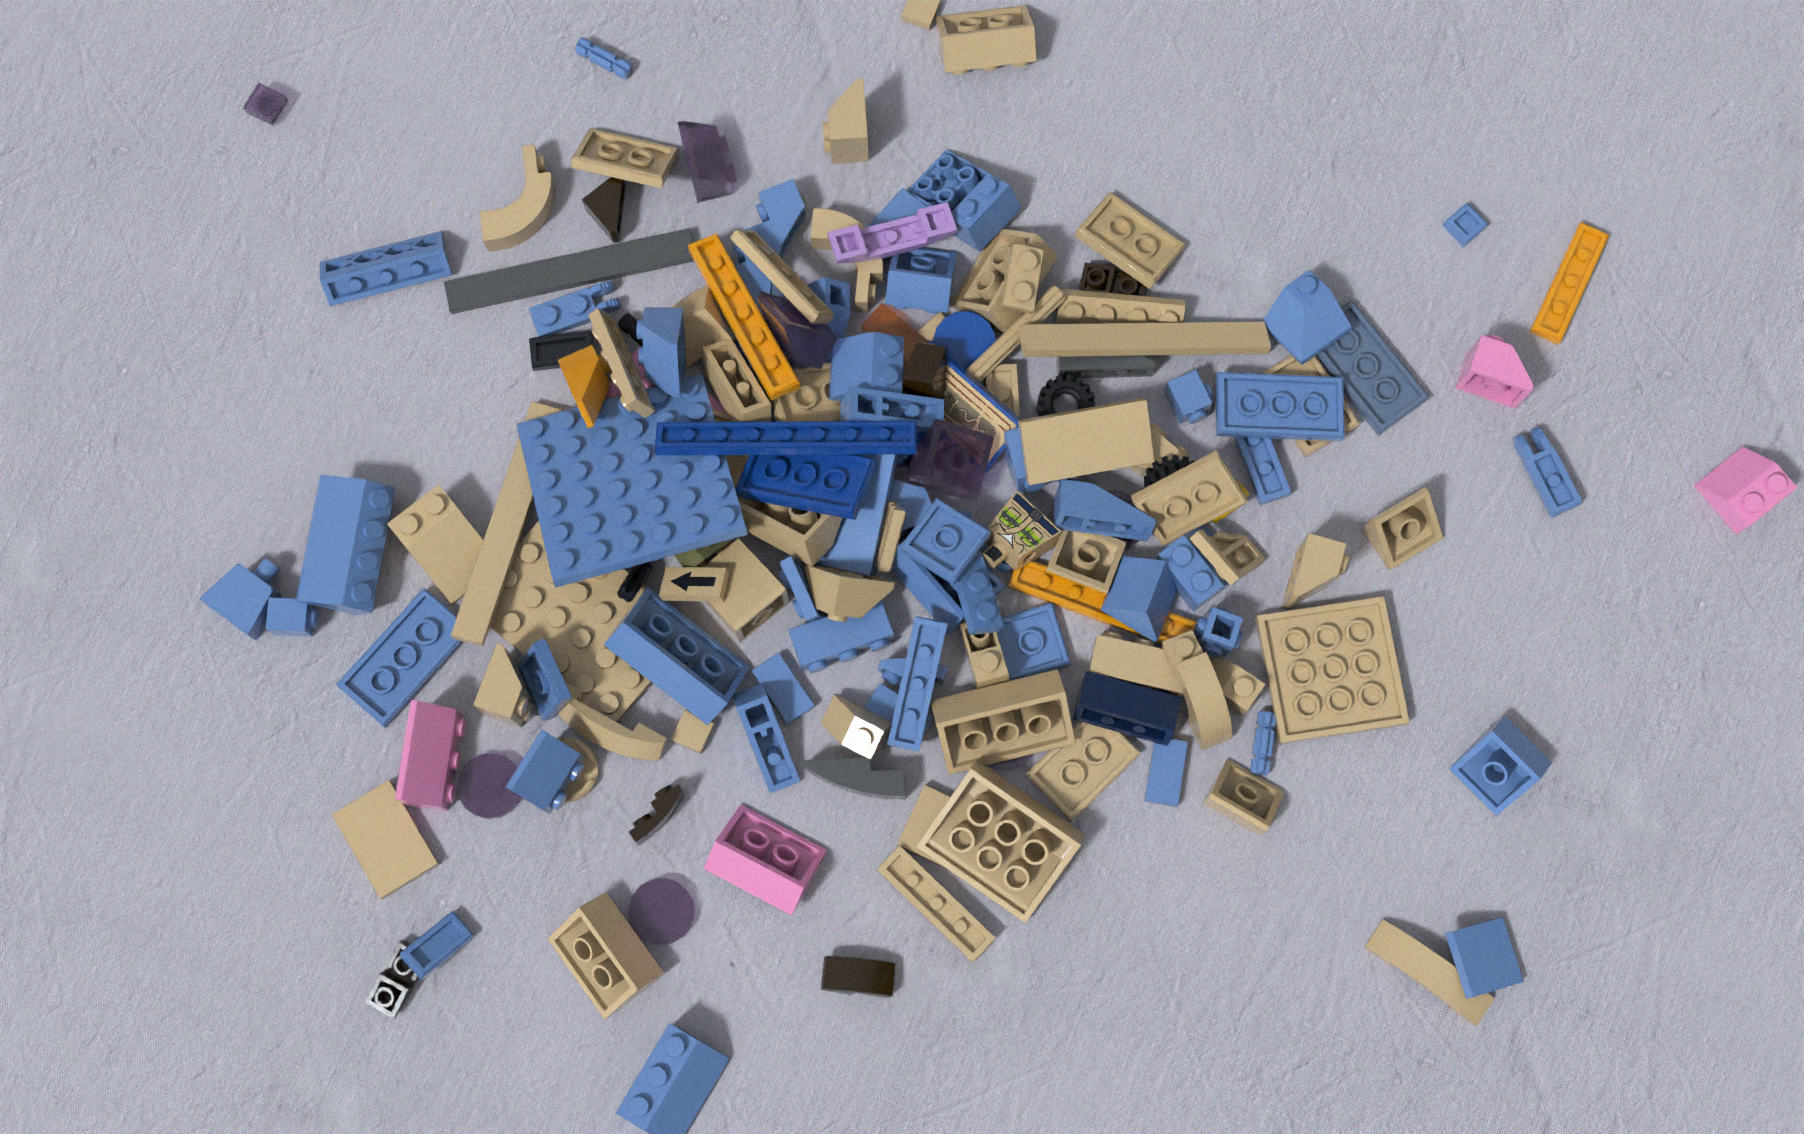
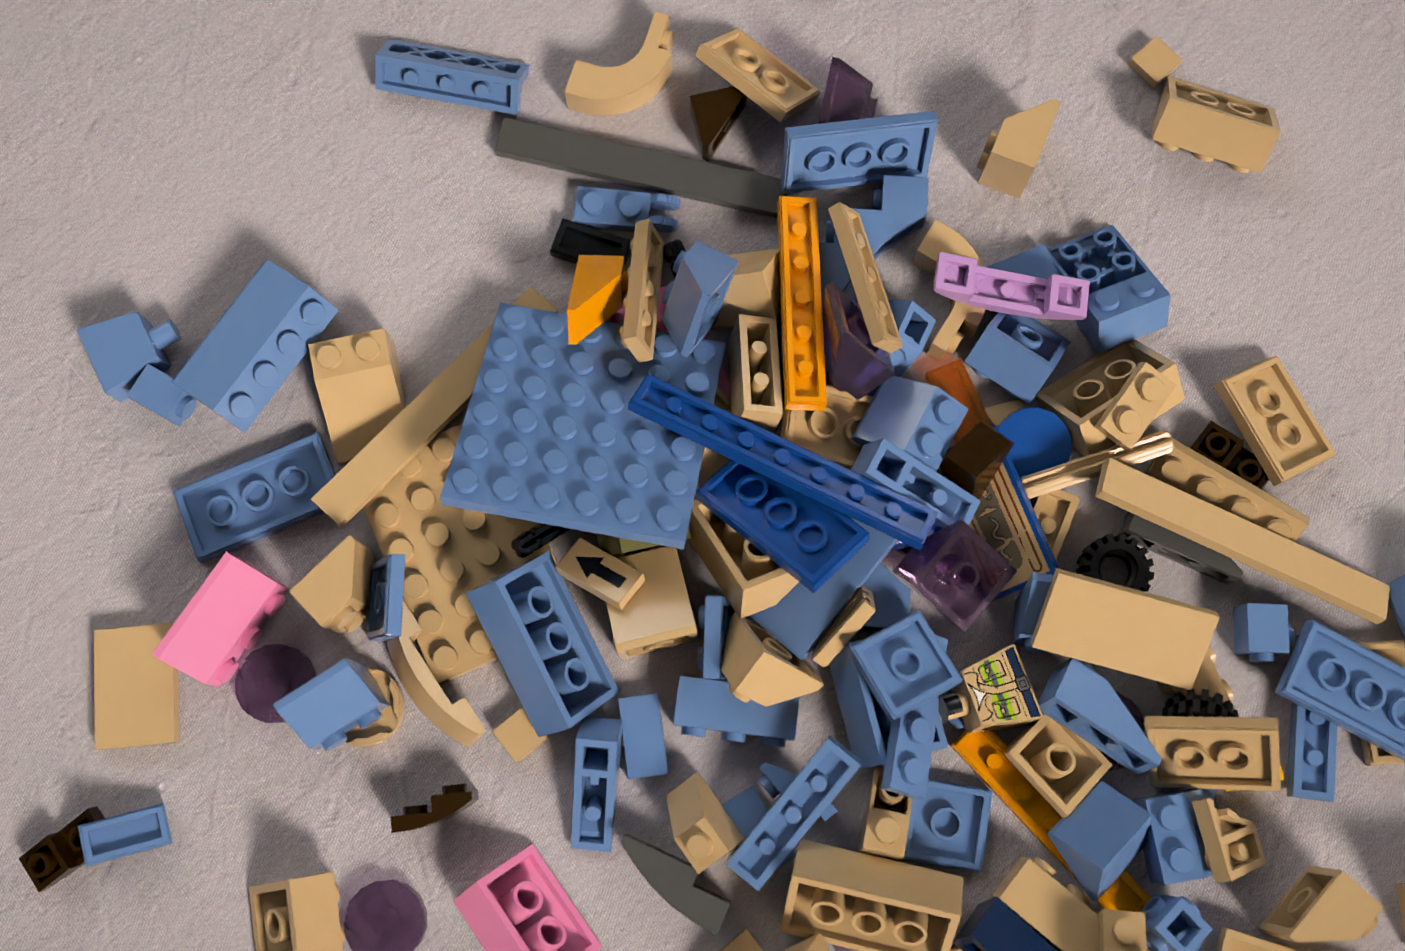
camera: 30 degrees right, 0 degrees up
none -> medium blue tile [780,111,938,194]

